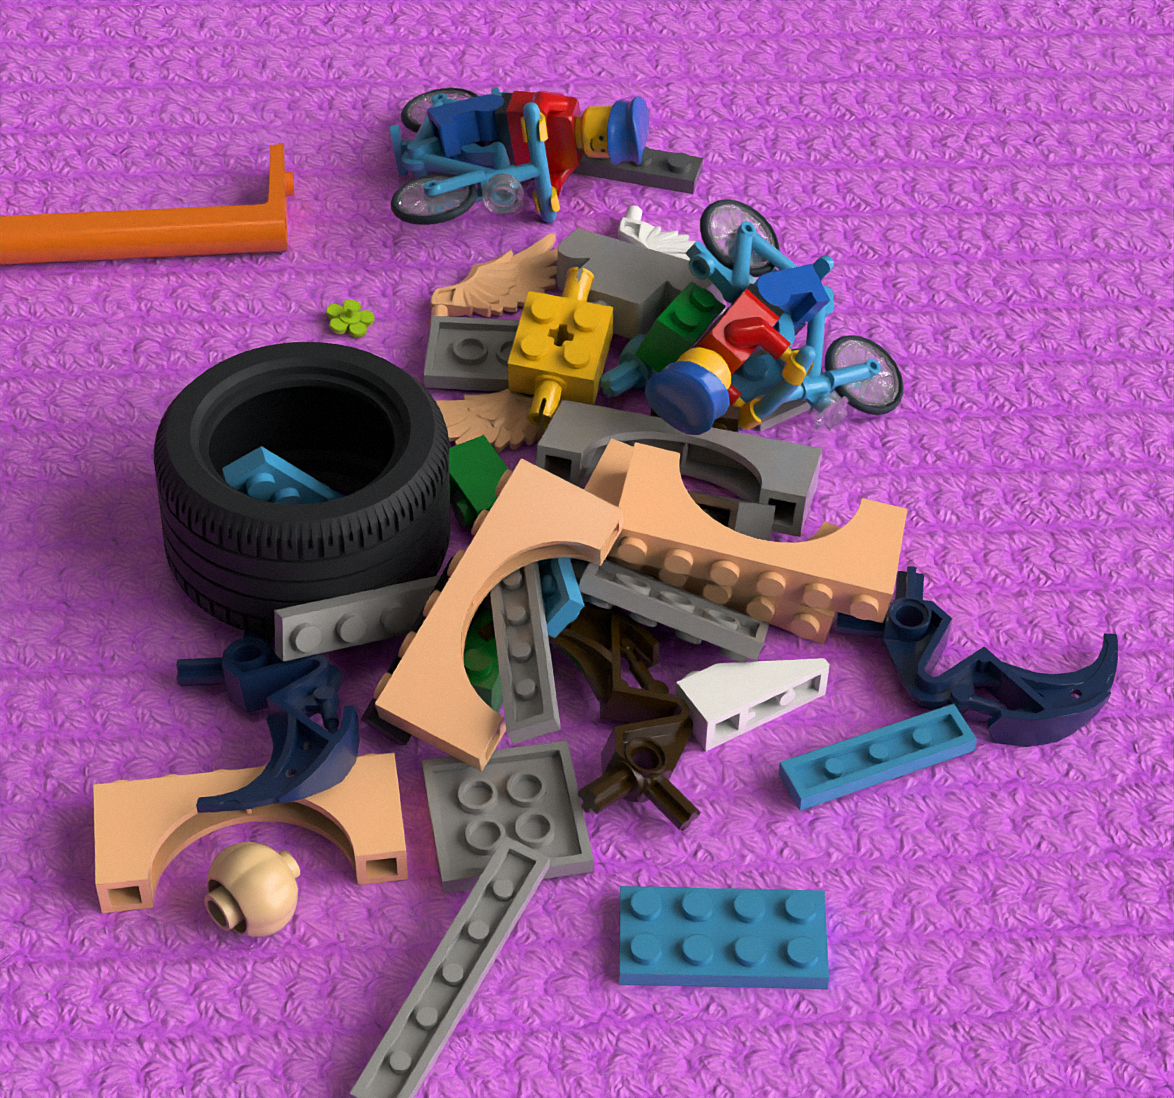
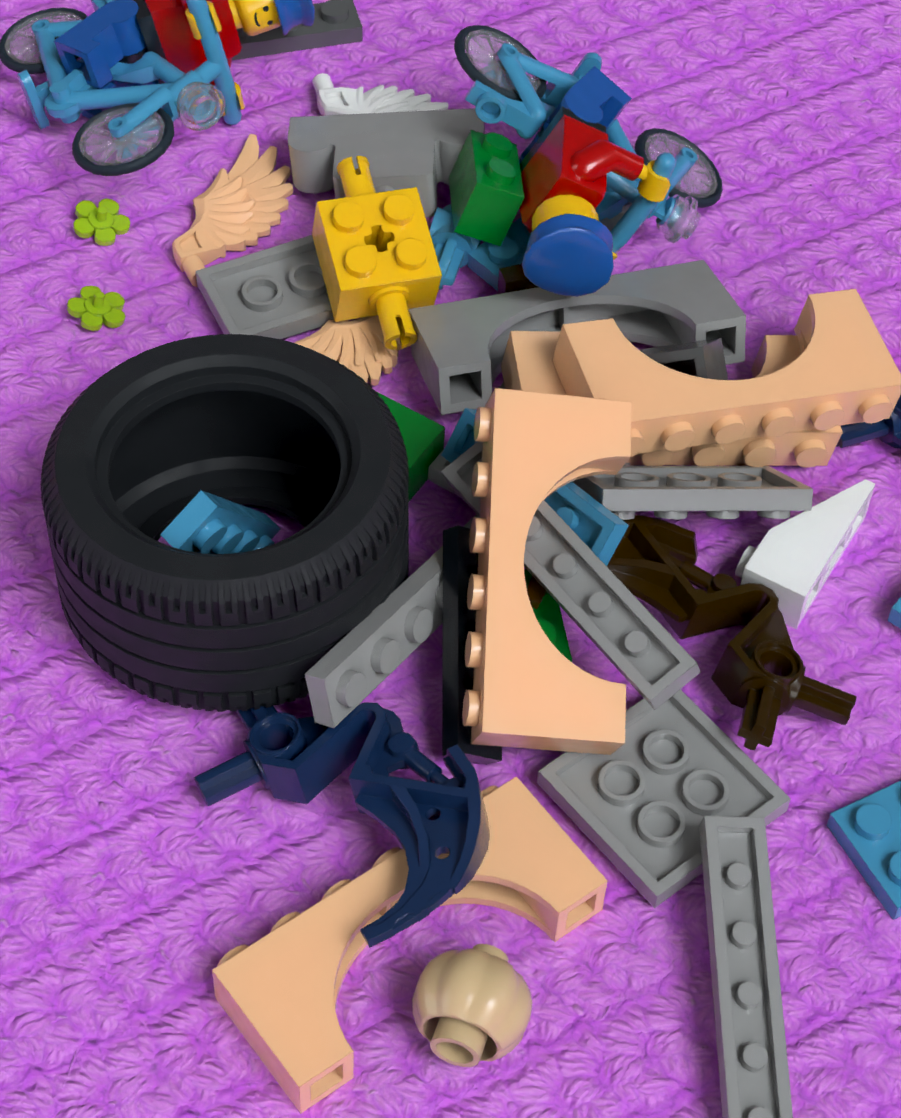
camera: 30 degrees left, 5 degrees up
none -> lime plant [73,198,130,246]

